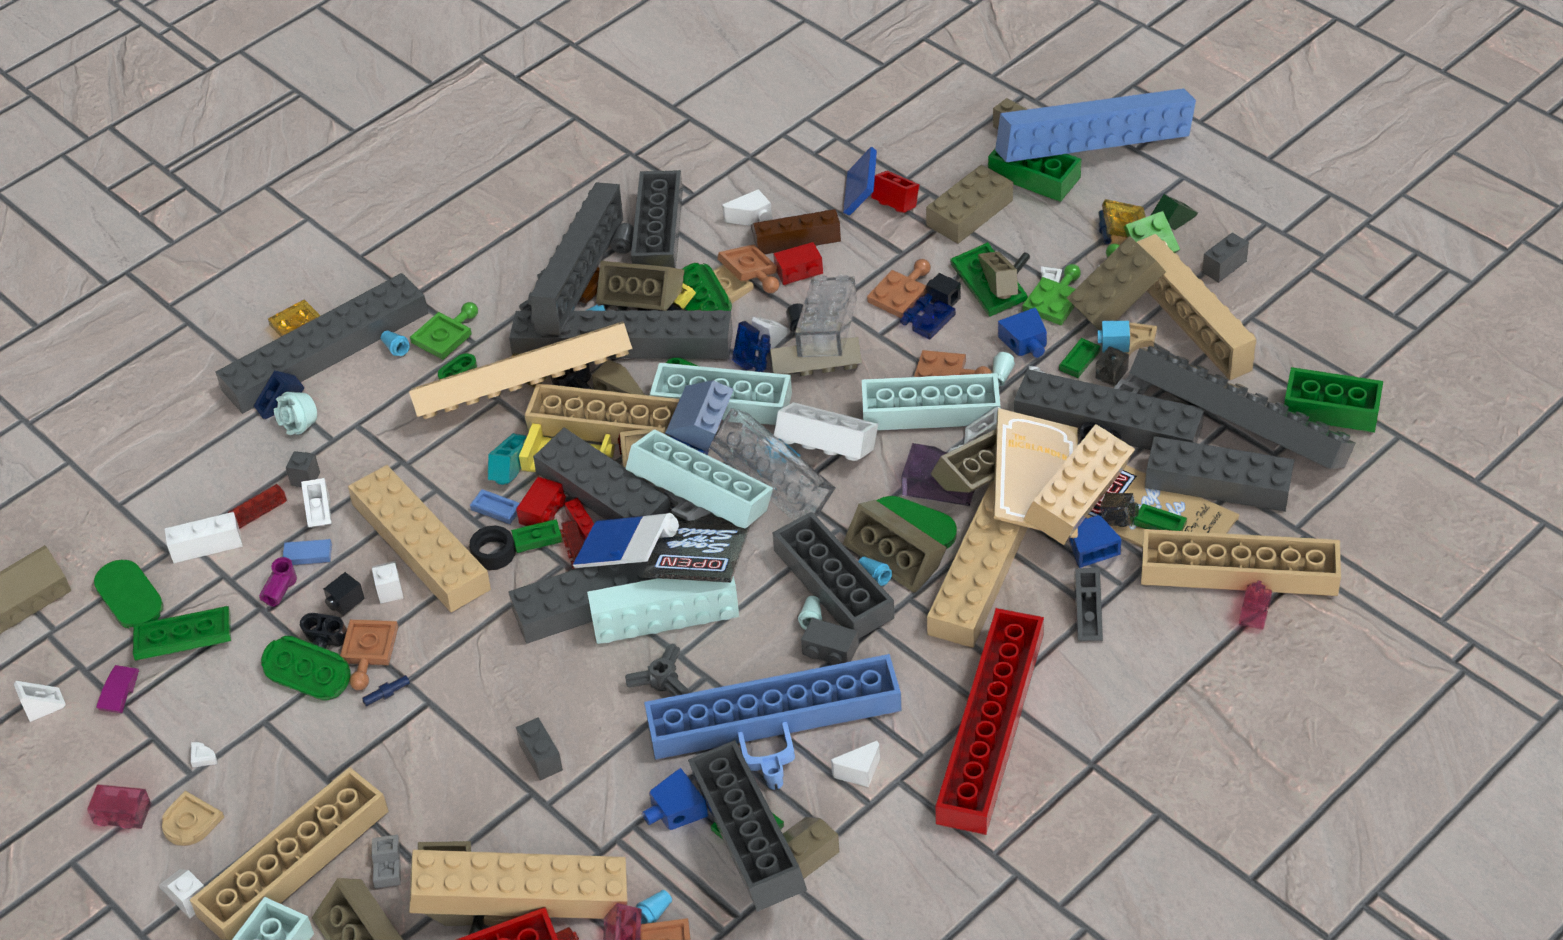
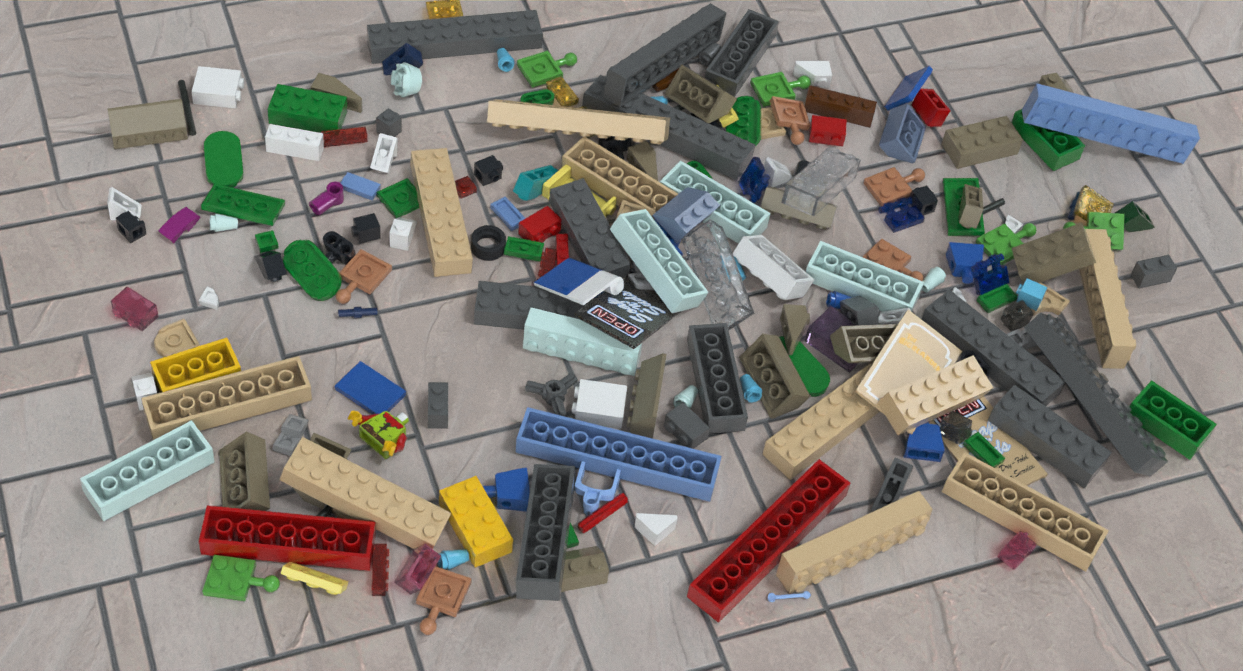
camera: 15 degrees right, 5 degrees up
none -> black brick [116,211,147,243]
none -> yellow brick [150,337,241,393]
none -> pearl dark grey bar [178,80,196,136]
none -> white brick [192,66,245,108]
none -> light aqua cone [210,213,238,232]
none -> black slope [254,250,286,282]
none -> green plate [255,230,279,253]
none -> green brick [267,84,348,137]
none -> dark tan slope [311,73,363,113]
none -> blue tile [335,361,406,414]
none -> torso [347,410,409,460]
none -> green tile [377,178,419,218]
none -> yellow brick [439,476,513,568]
none -> clear red plate [455,176,477,199]
none -> black brick [474,155,503,186]
none -> clear yellow plate [546,76,579,107]
none -> white brick [572,379,627,429]
none -> red axle [577,493,628,533]
none -> dark tan slope [627,353,667,439]
none -> bright green plate [750,72,811,107]
none -> light blue hinge [767,591,811,602]
none -> tan brick [776,491,933,594]
none -> dark tan slope [780,304,810,355]
none -> blue cone [826,291,853,309]
none -> dark grey brick [840,296,880,326]
none -> sand blue slope [879,103,926,163]
none -> clear blue plate [971,253,1010,296]

